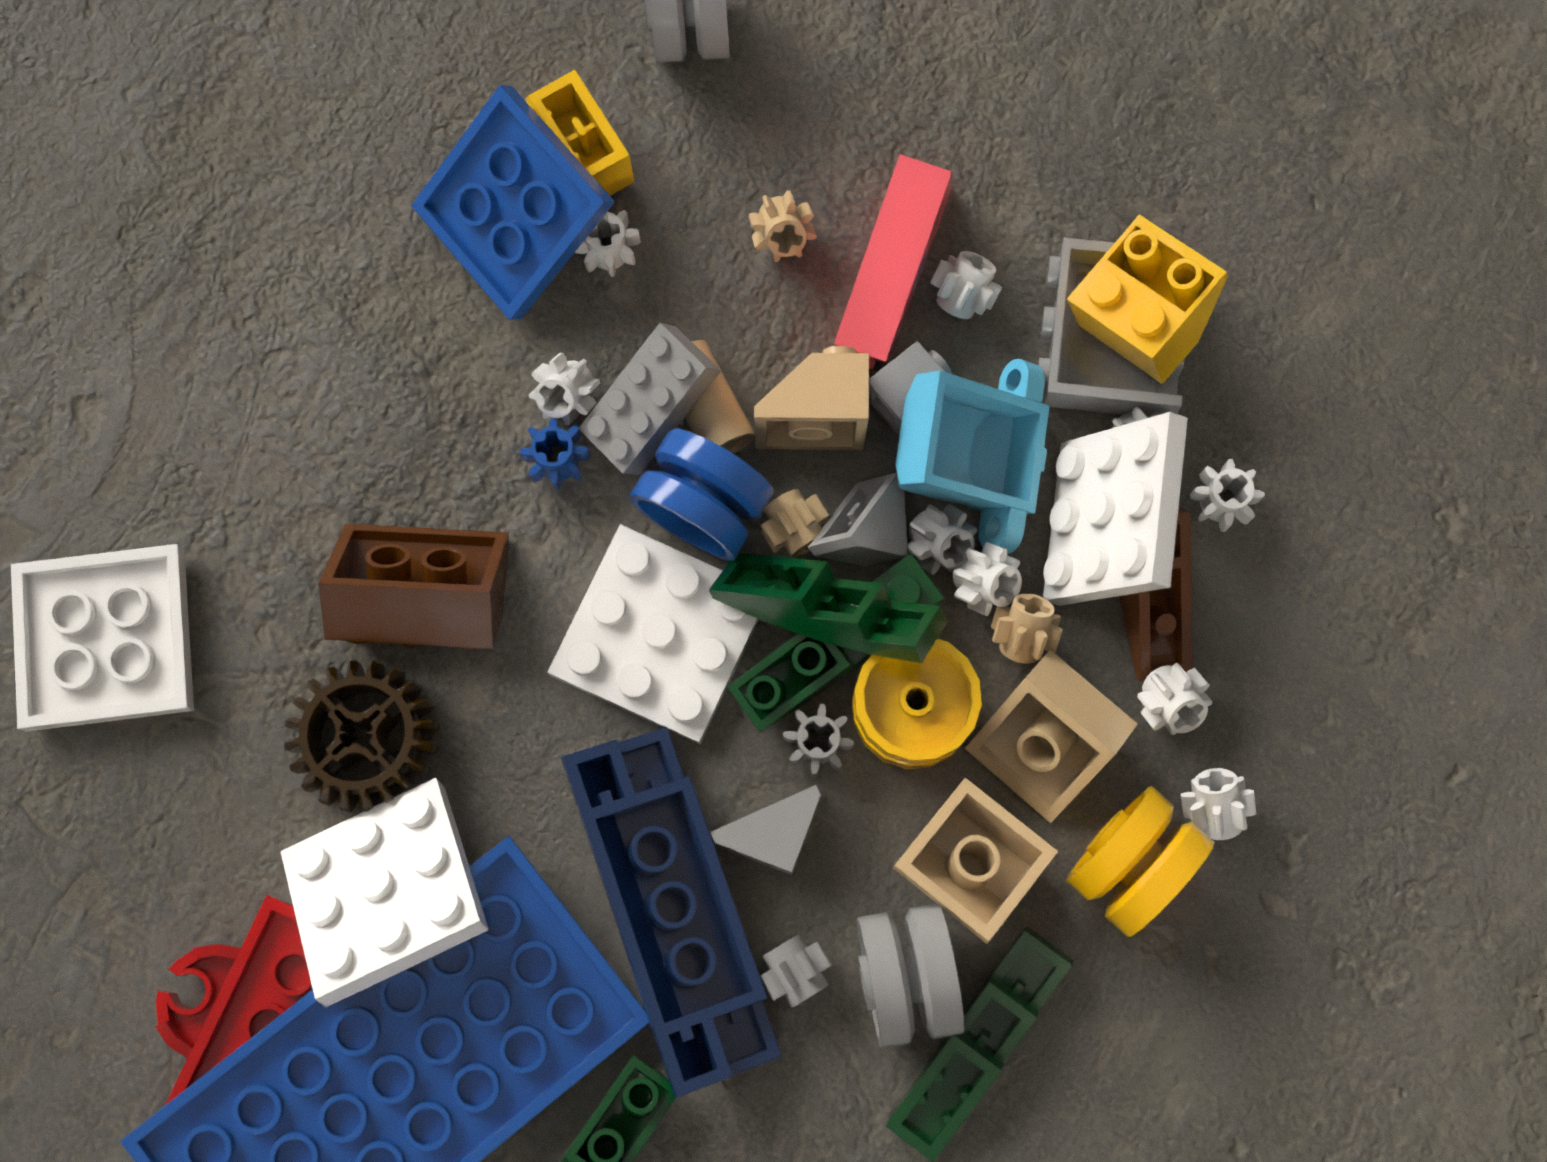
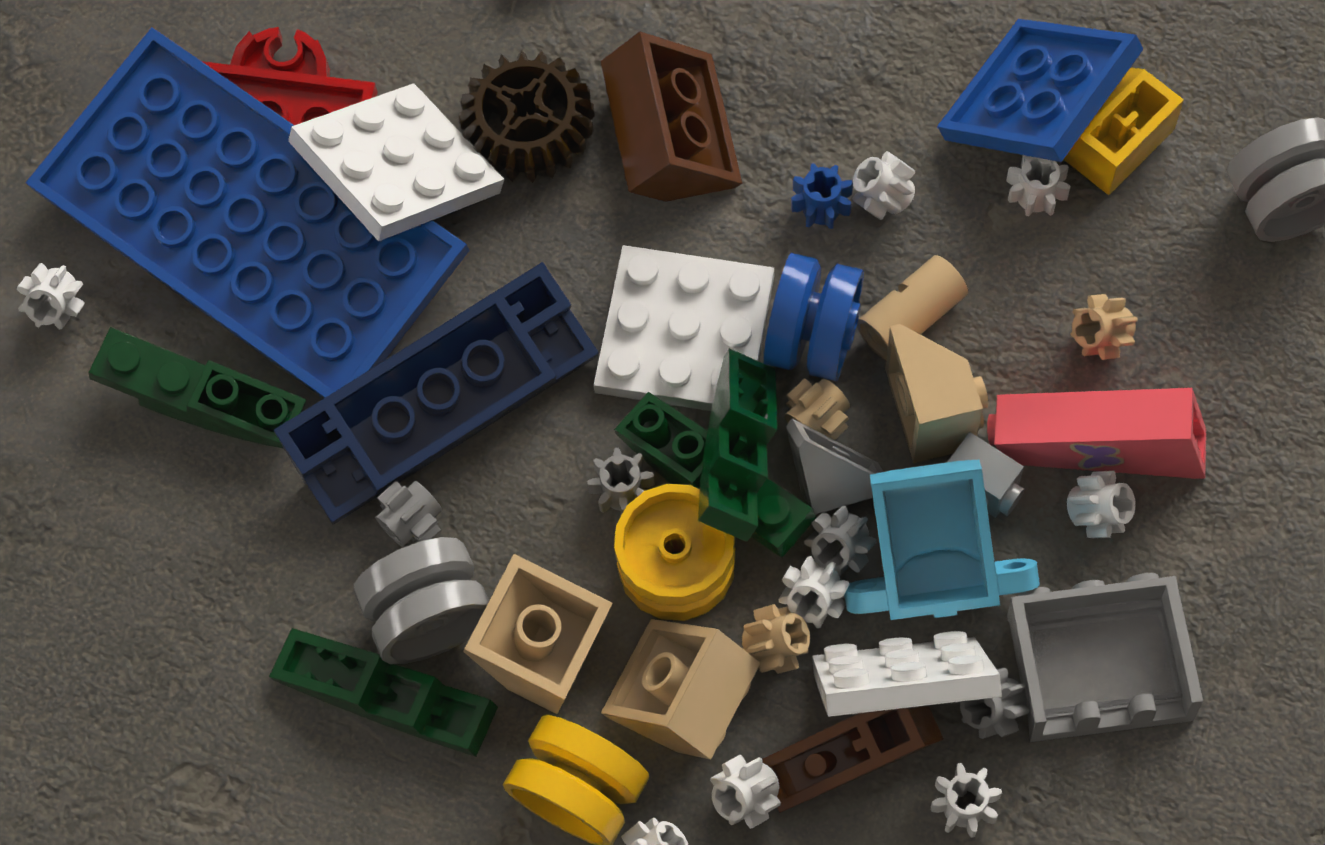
camera: 80 degrees right, 10 degrees down
light grey piece [579,323,721,475] -> none
light grey slope [711,785,821,875] -> none
yellow slope [1067,214,1228,384] -> none

